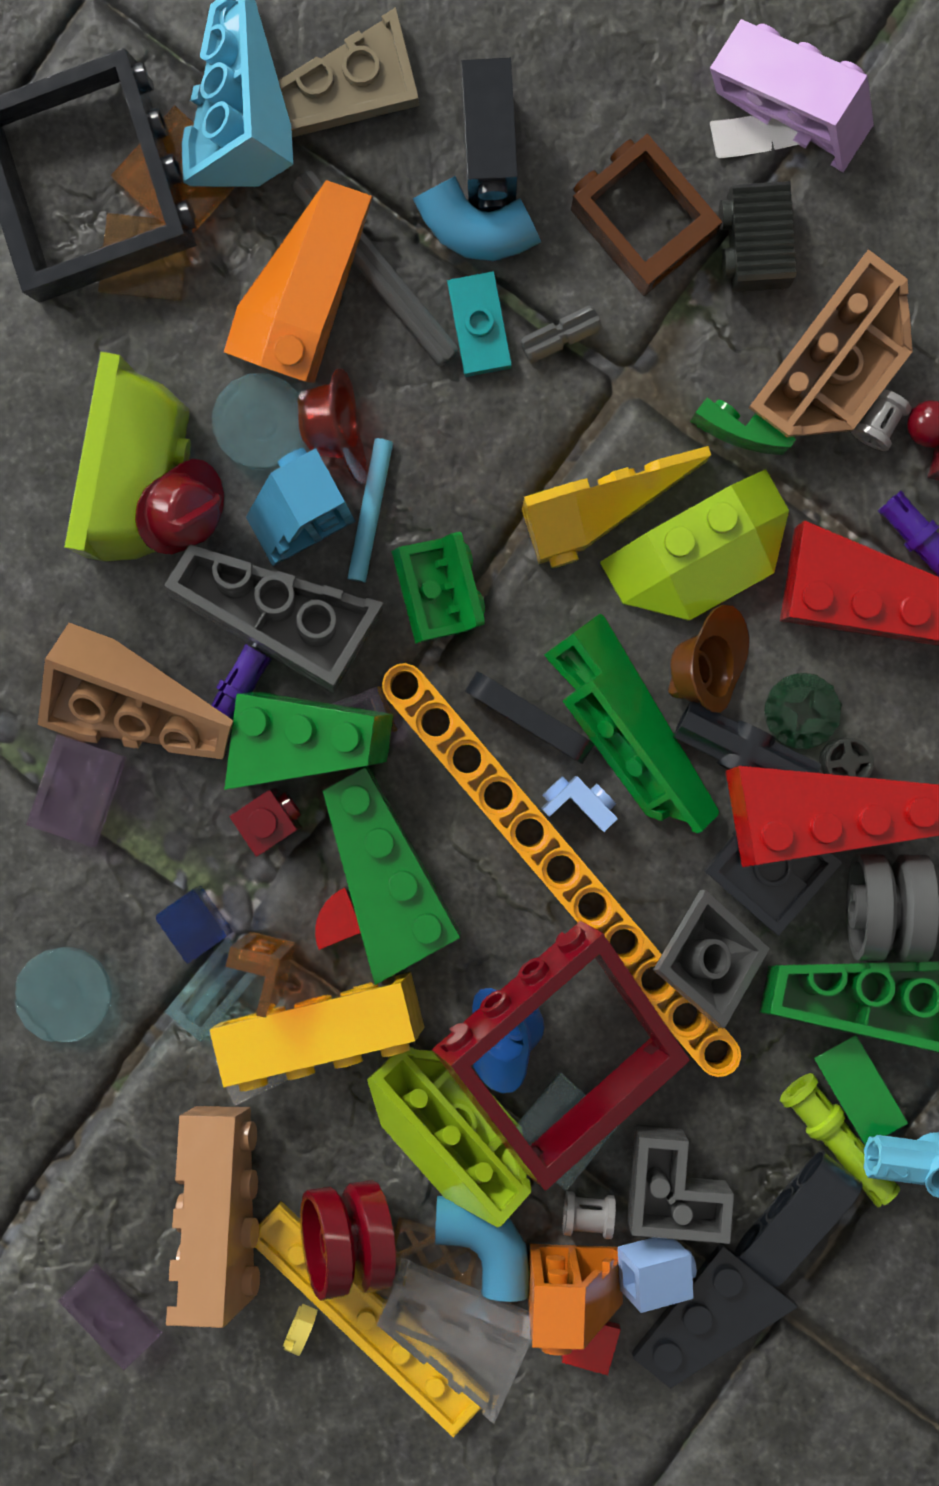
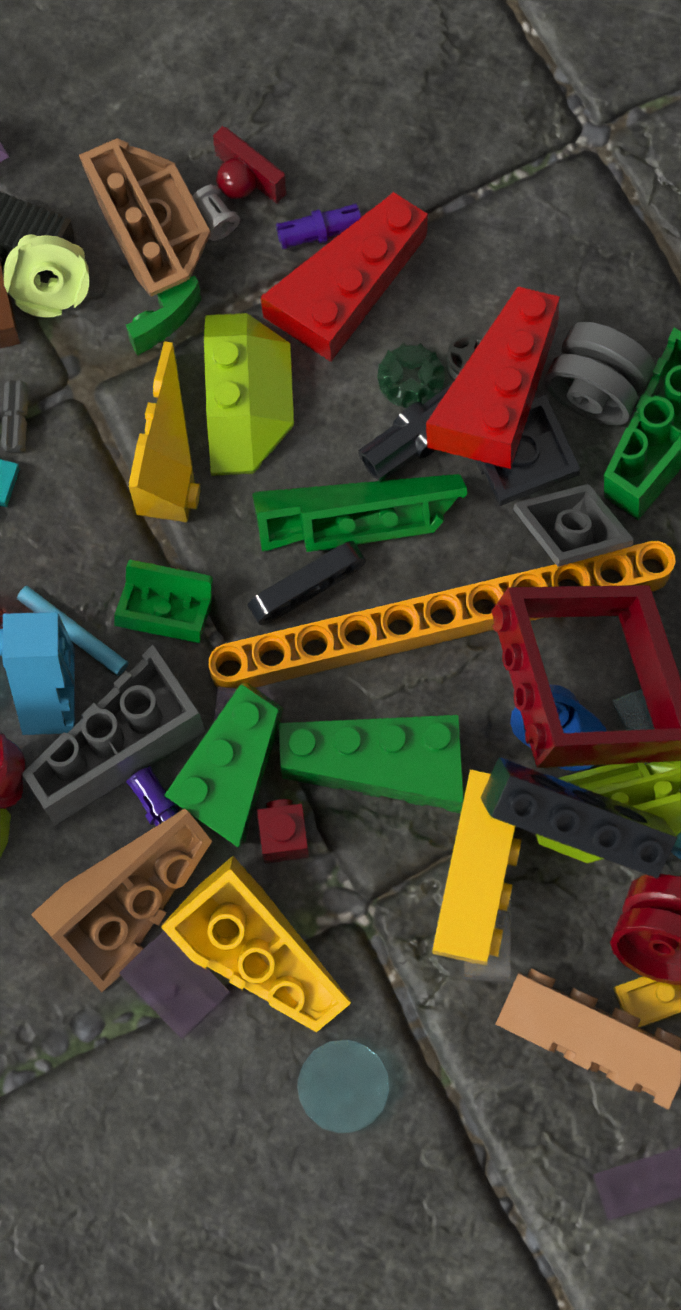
camera: 60 degrees left, 15 degrees down
clear blue panel [156,886,233,964] -> none
clear light blue tile [165,937,264,1042] -> none
clear orange panel [225,932,296,1018] -> none
red tile [315,887,361,950] -> none
light blue bracket [541,776,618,832] -> none
reddish brown piece [668,605,749,713] -> none
none -> yellowish green plate [4,234,89,317]
none -> yellow wedge [161,856,351,1032]
none -> black brick [480,757,678,878]

